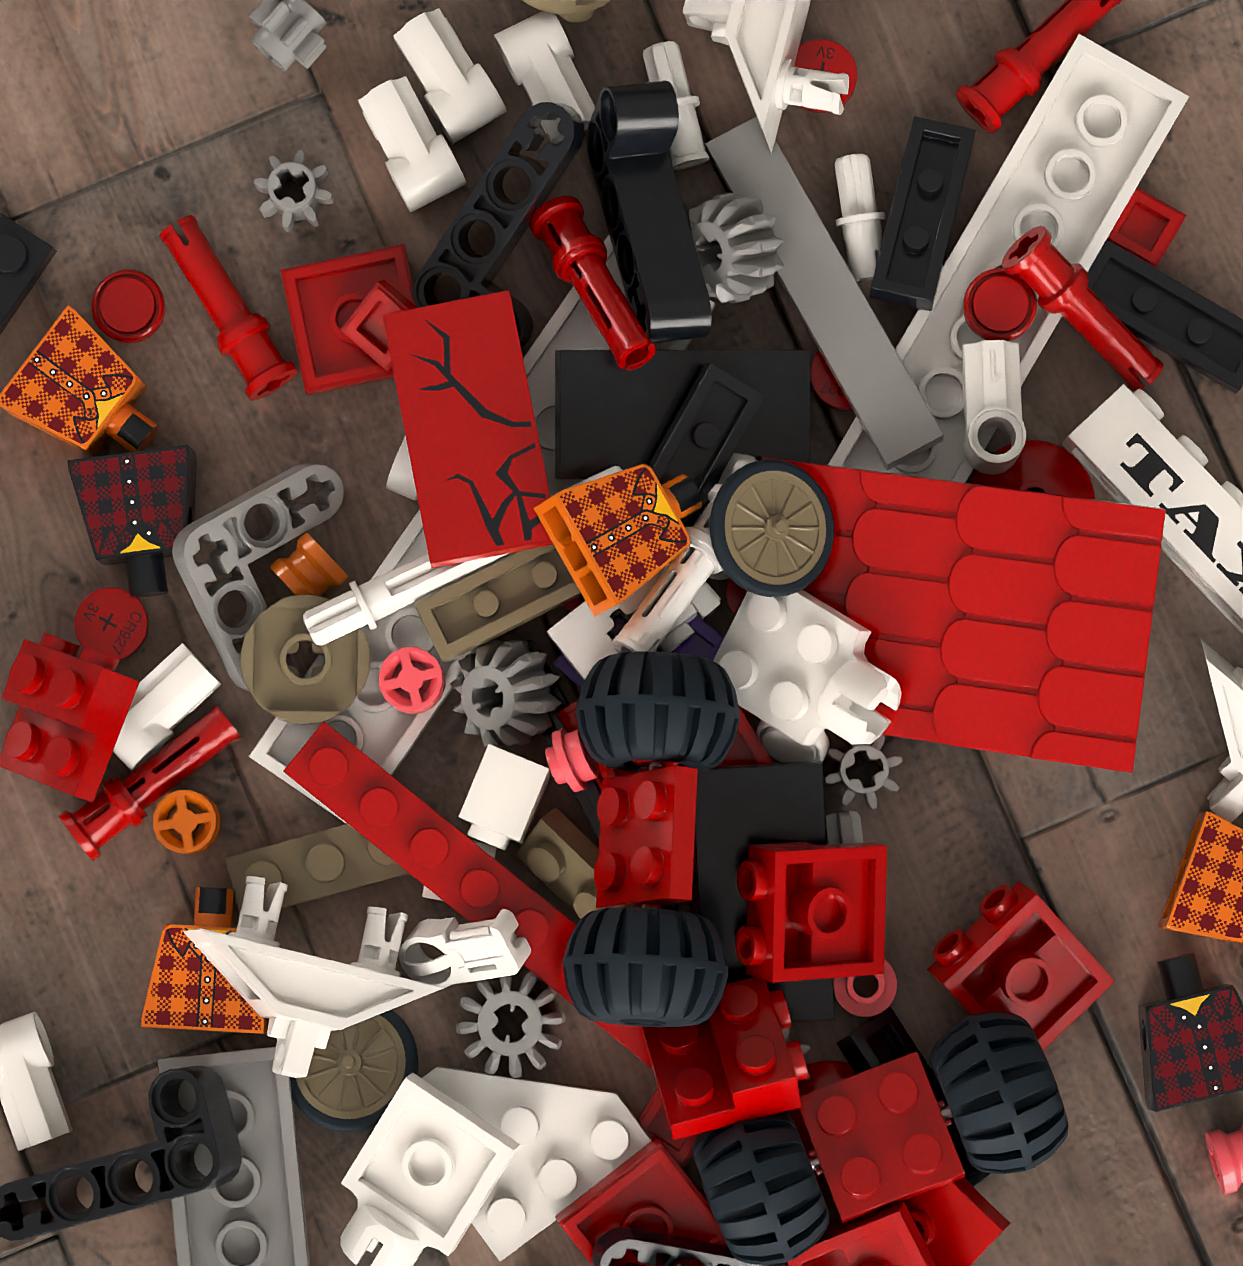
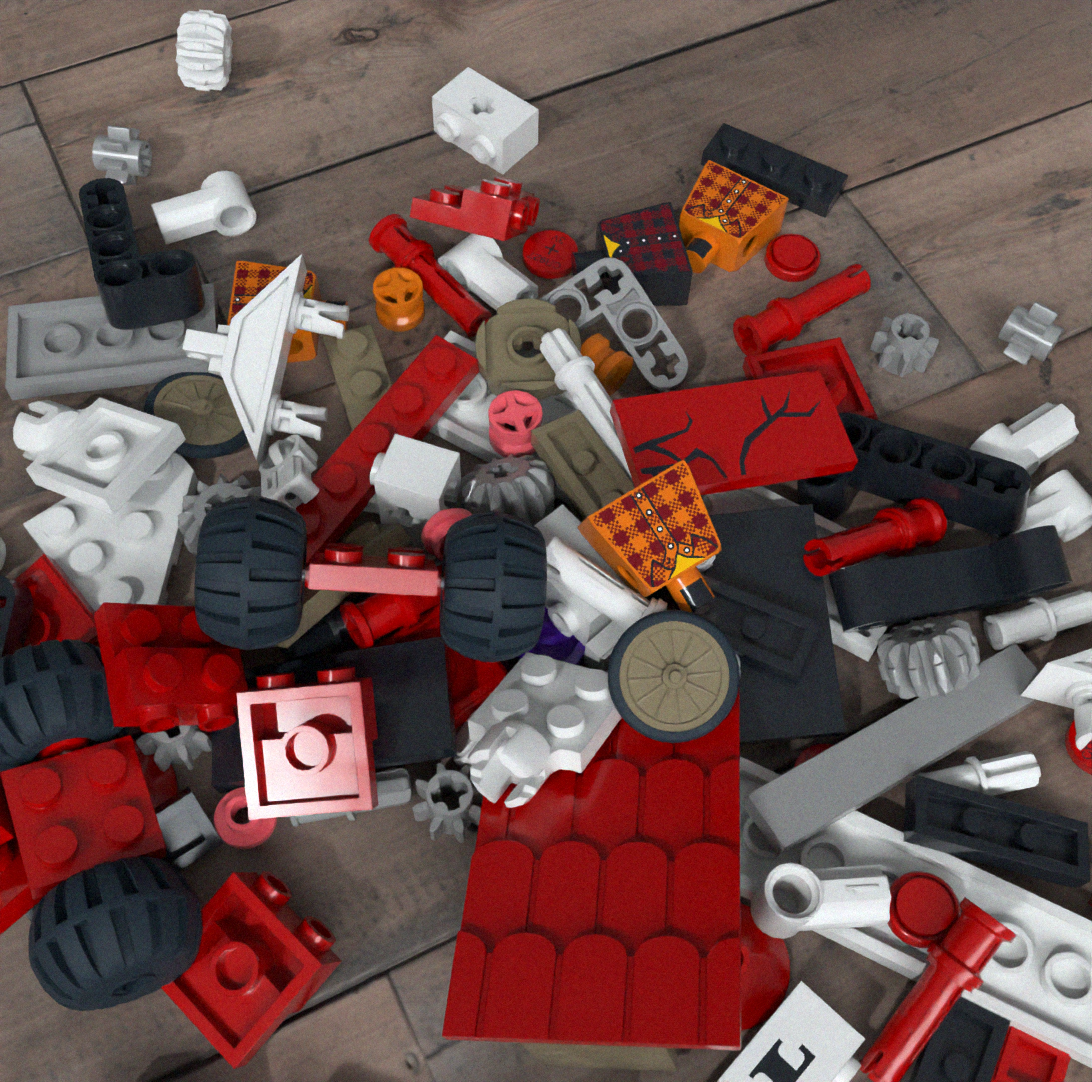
camera: 80 degrees right, 25 degrees down
white piece [358,76,467,213] -> none

